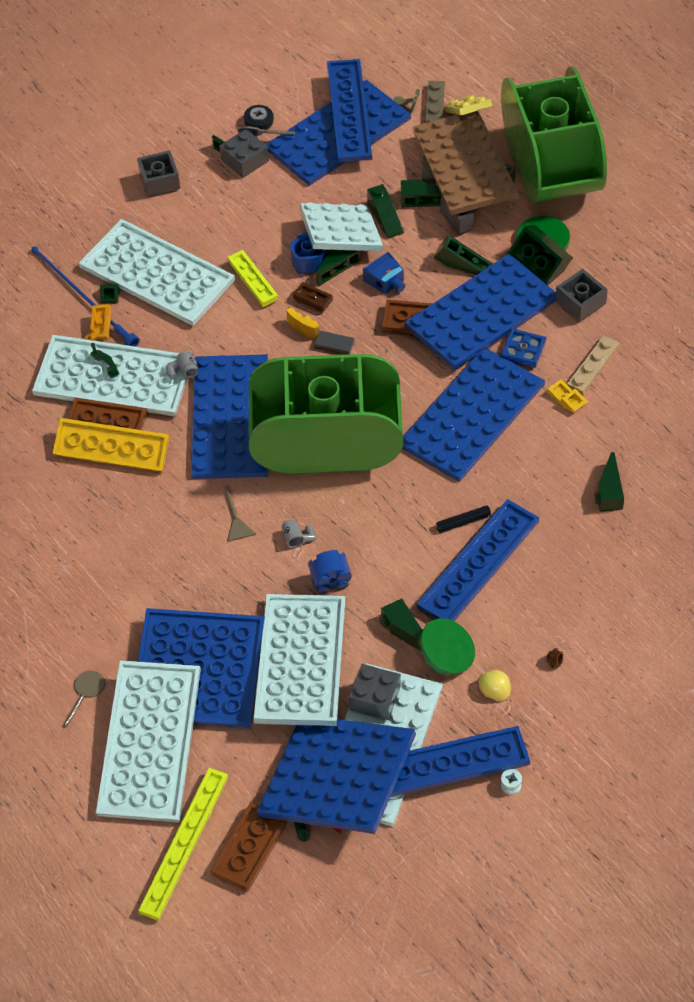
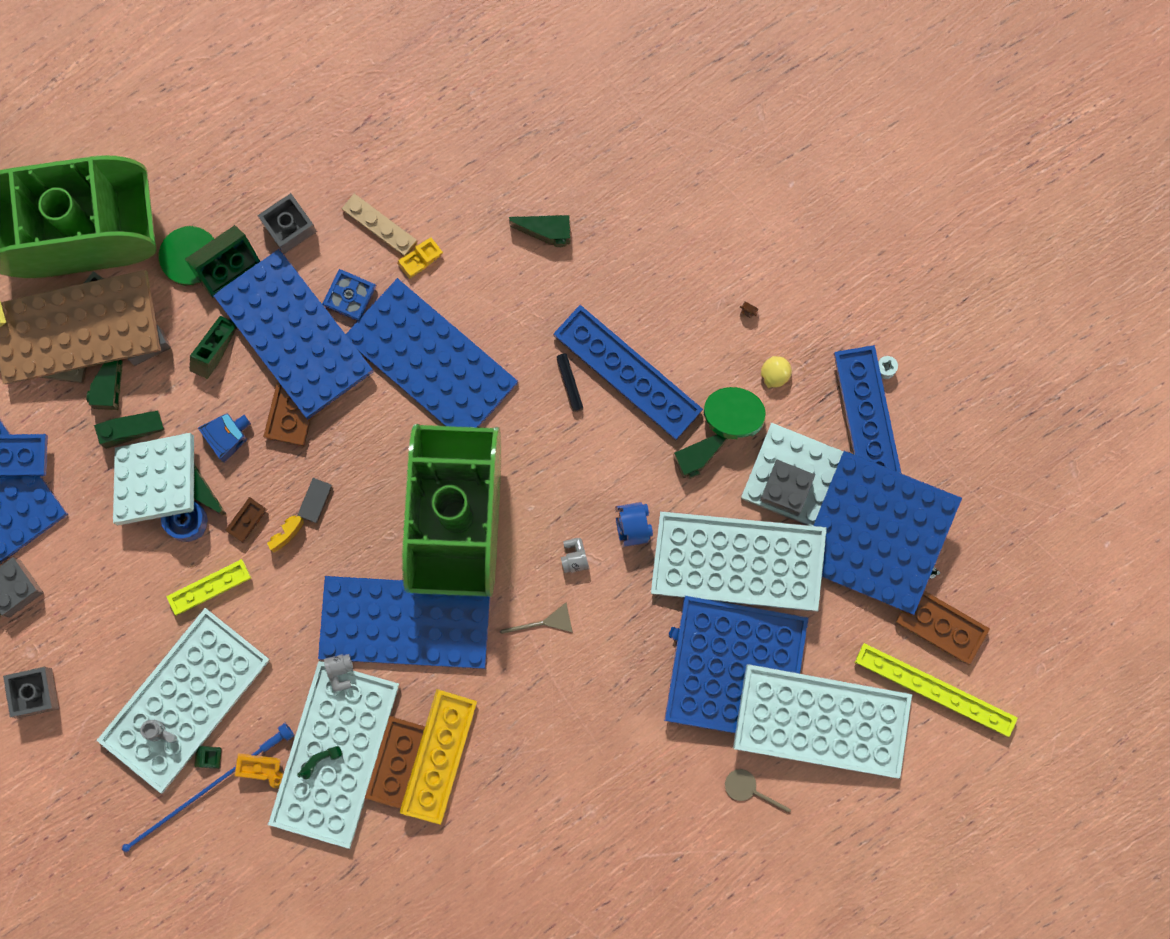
camera: 85 degrees left, 25 degrees up
none -> light grey piece [140,720,177,743]

